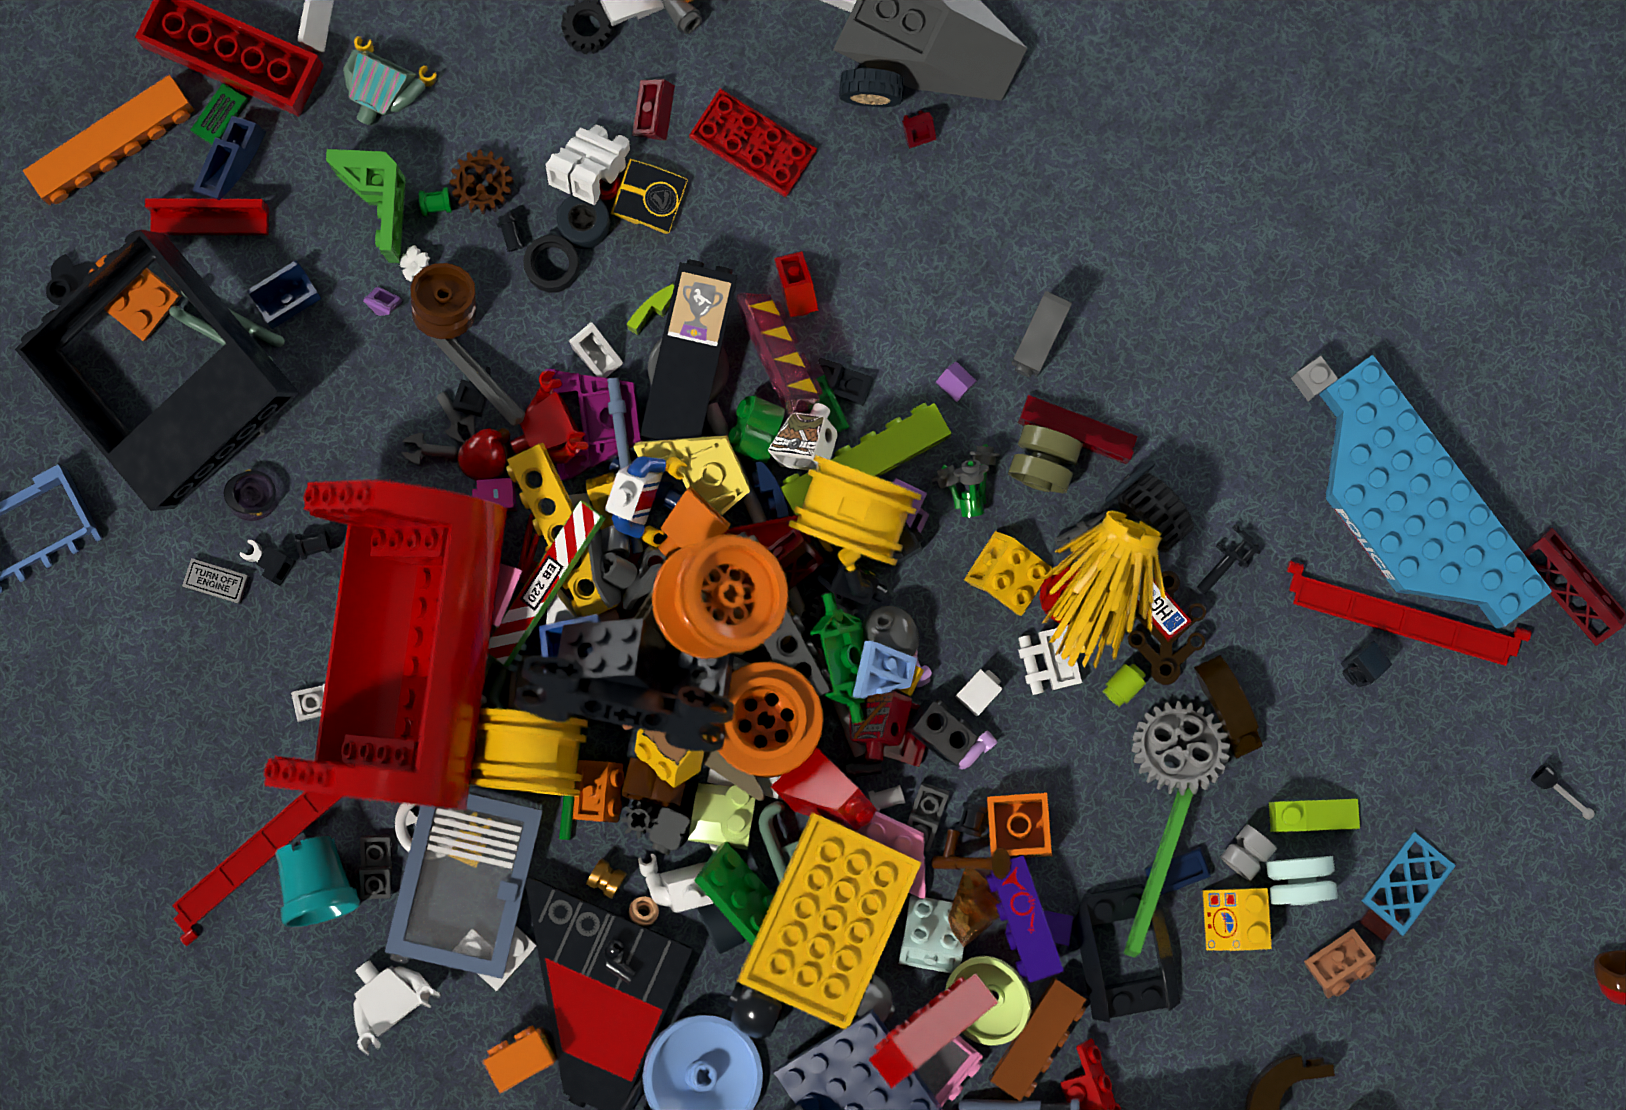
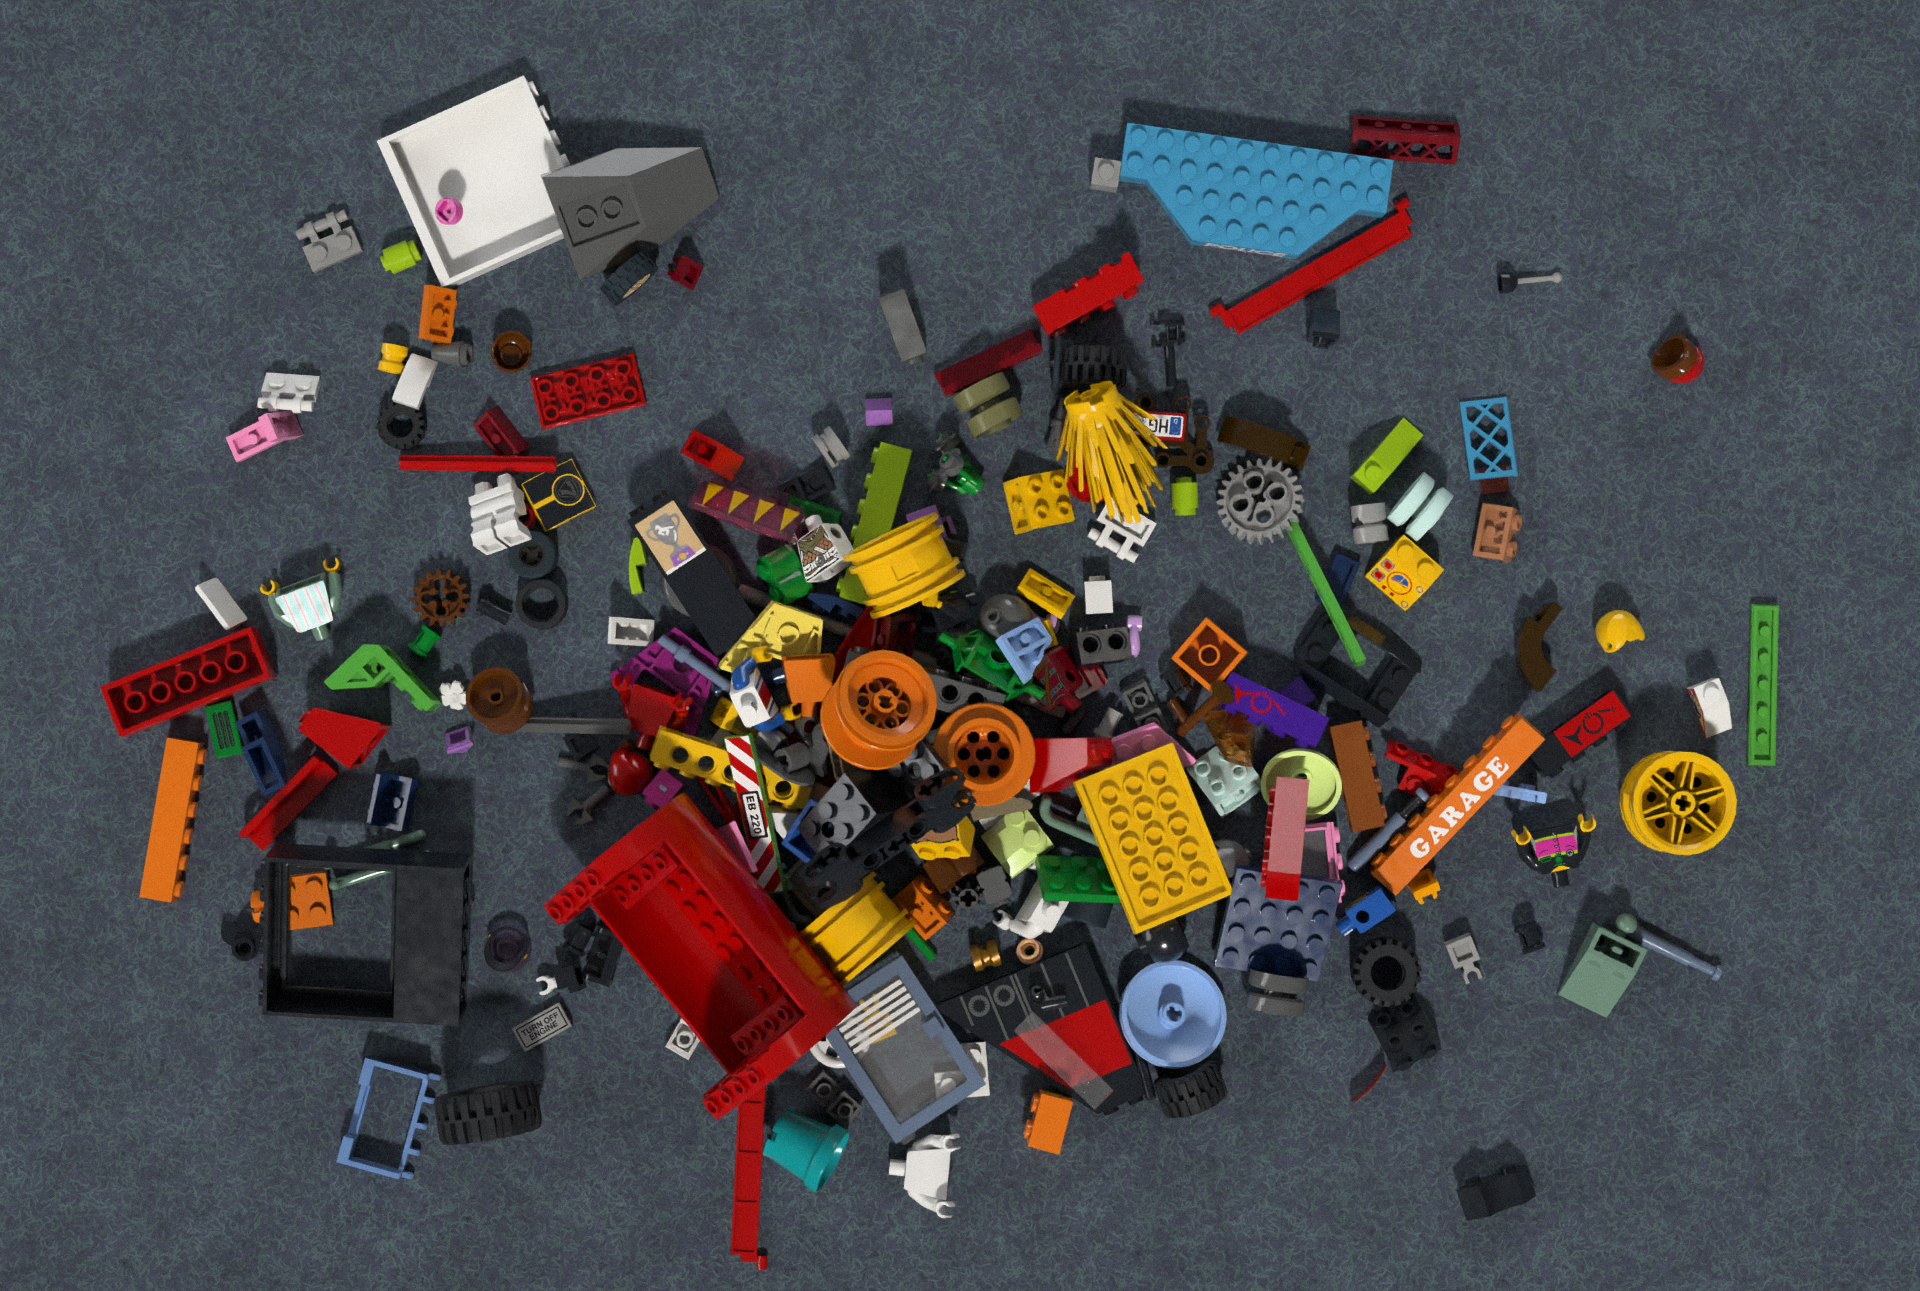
camera: 40 degrees left, 5 degrees up
none -> red slope [298,707,392,769]
none -> red axle [399,454,557,472]
none -> black tyre [434,1080,542,1145]
none -> reddish brown hair [491,330,532,373]
none -> black hinge [583,925,623,987]
none -> light grey wheel [812,426,850,468]
none -> clear slope [1014,1011,1114,1110]
none -> yellow plate [1016,568,1075,619]
none -> red wedge [1032,252,1144,338]

